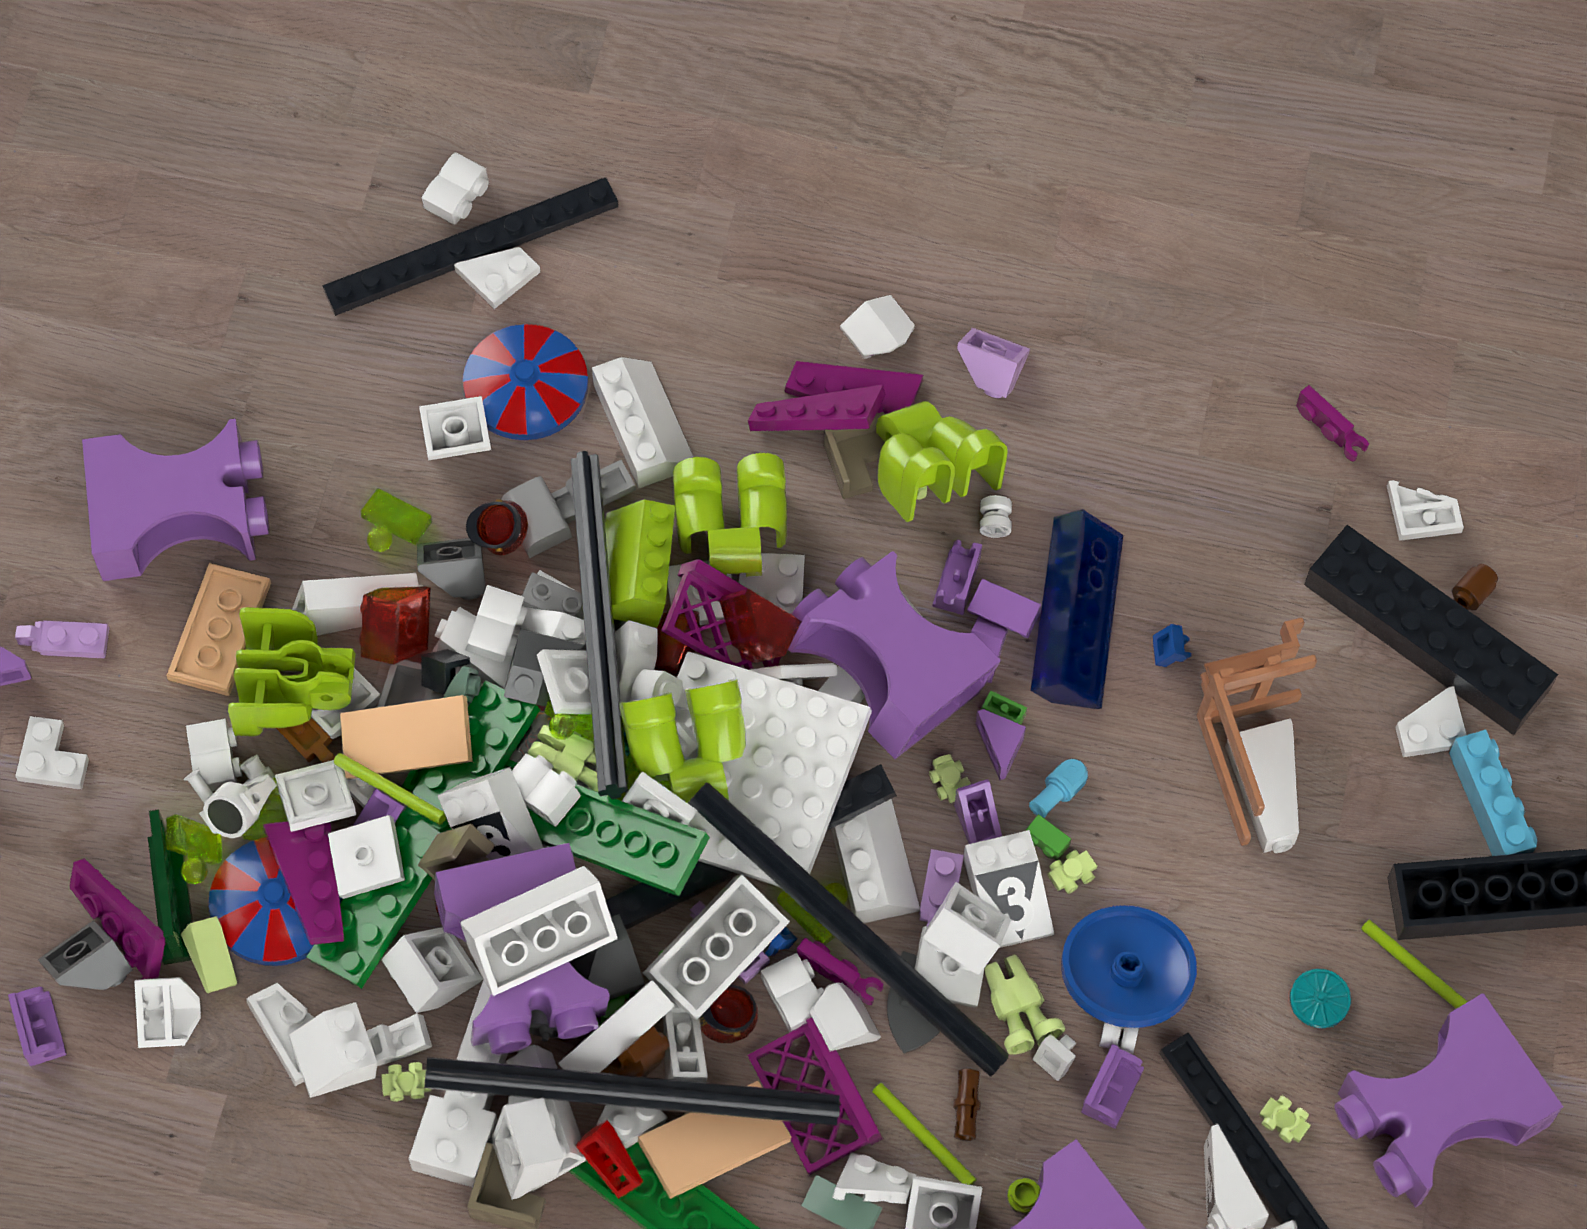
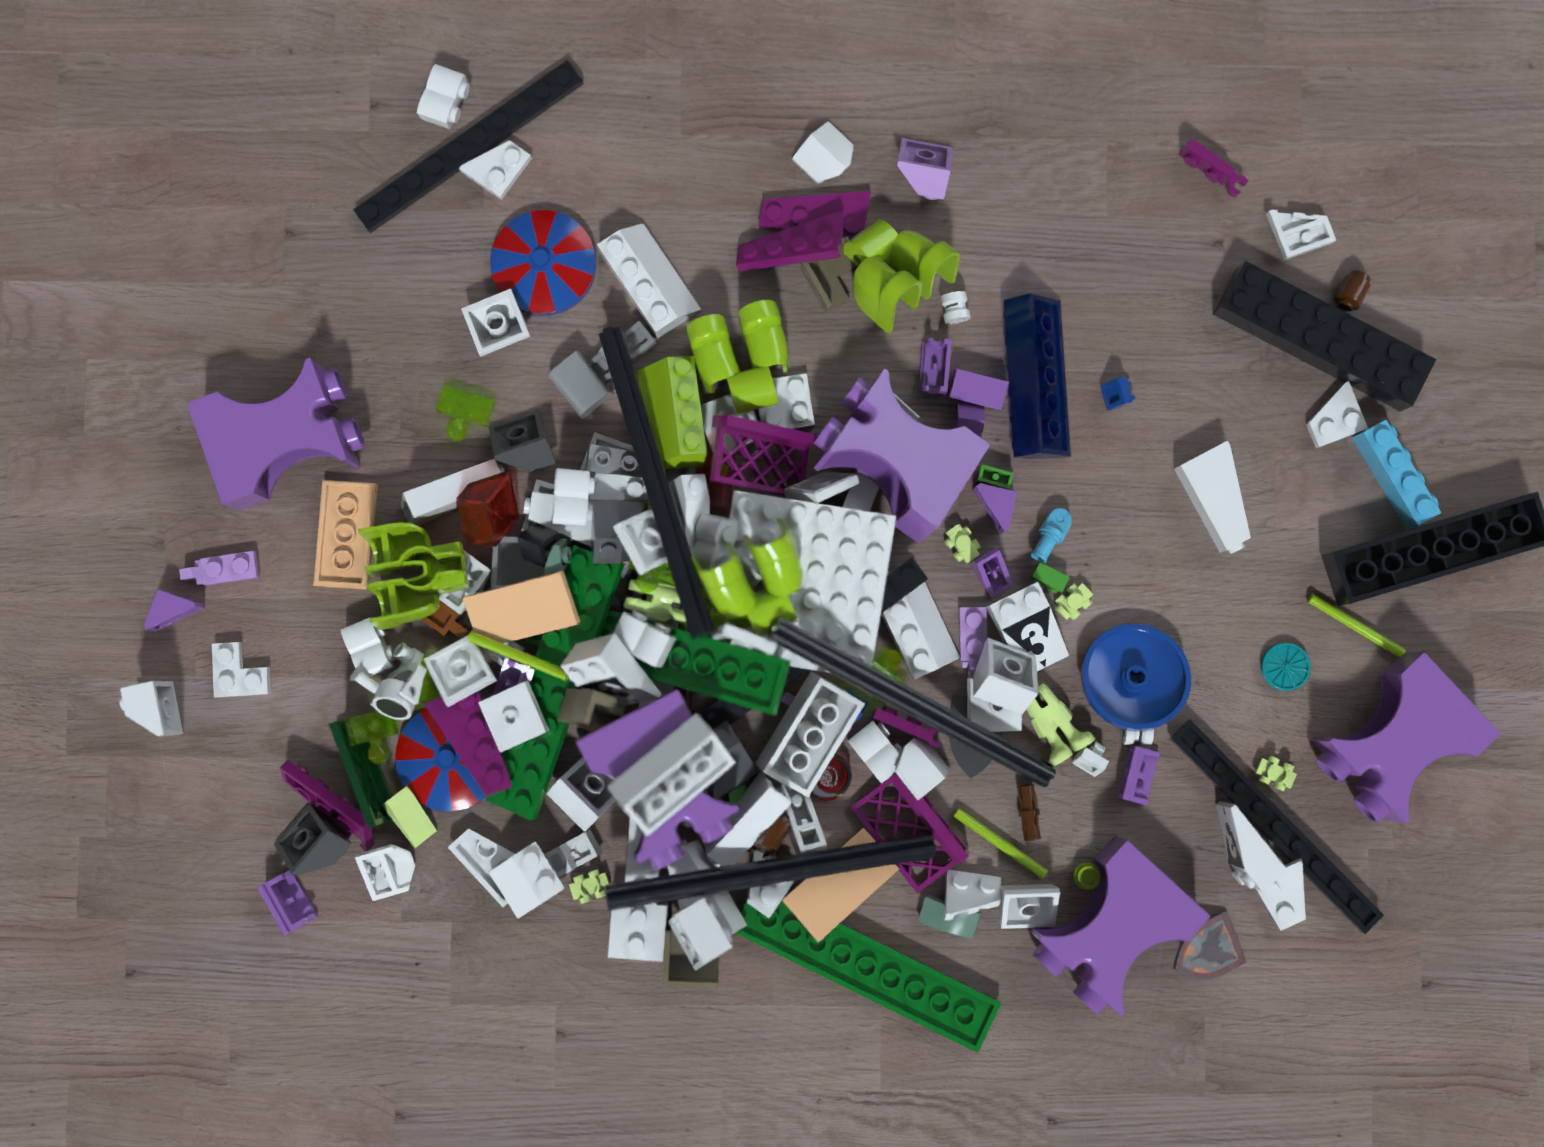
camera: 15 degrees left, 20 degrees up
clear red piece [466,500,528,556] -> none
red slope [575,1119,643,1199] -> none
clear red slope [719,588,802,663] -> none
nougat piece [1196,618,1317,846] -> none

